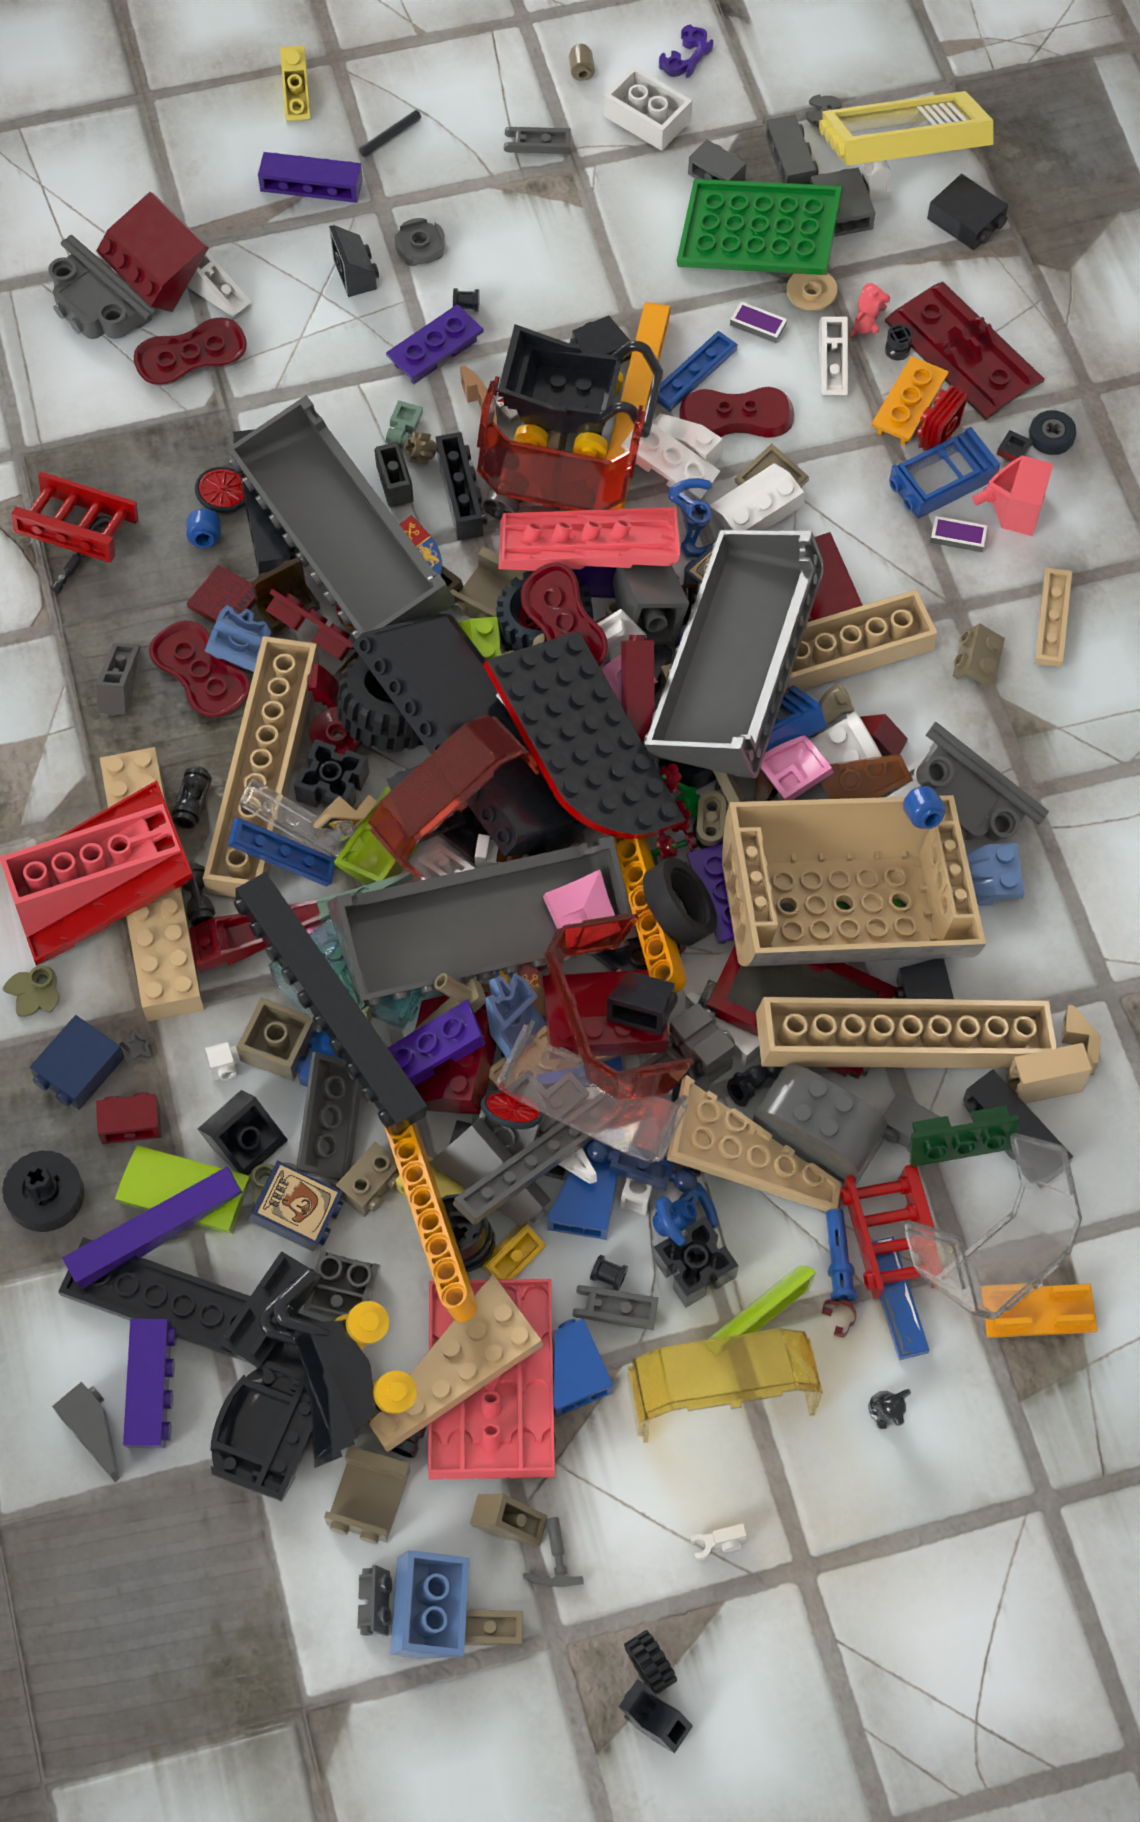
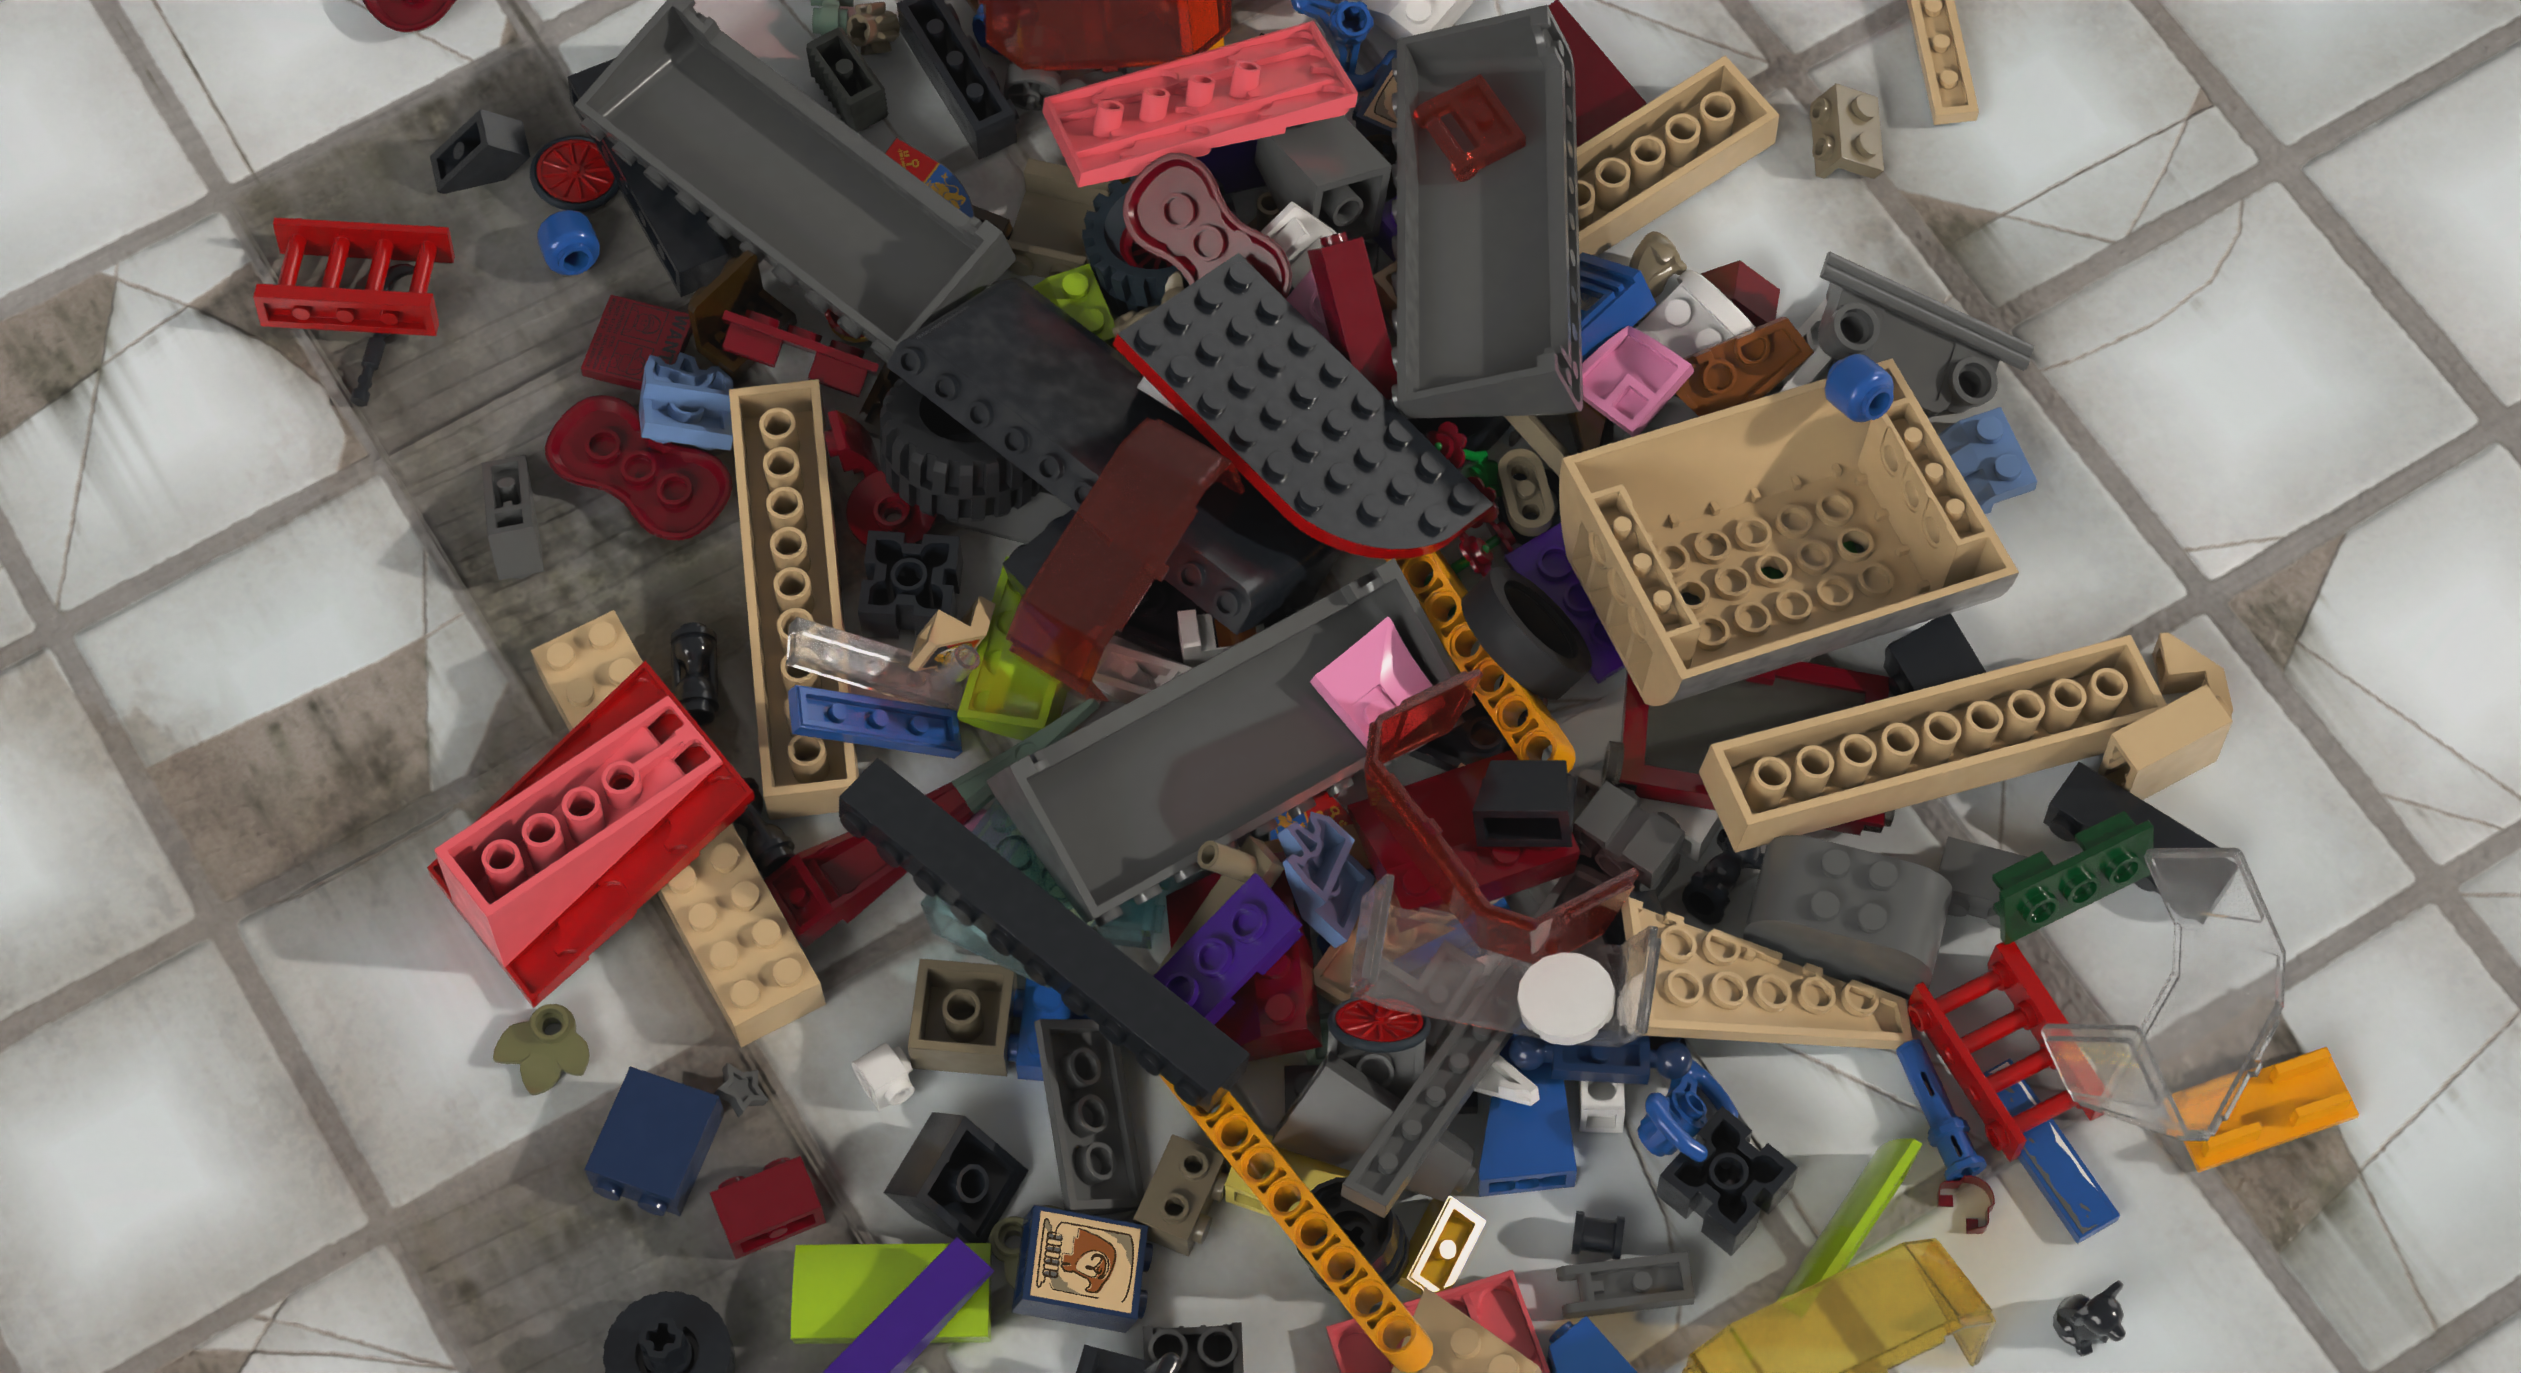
camera: 15 degrees left, 0 degrees up
none -> black slope [430,109,531,194]
none -> clear red plate [1413,74,1526,182]
none -> white tile [1517,952,1615,1045]

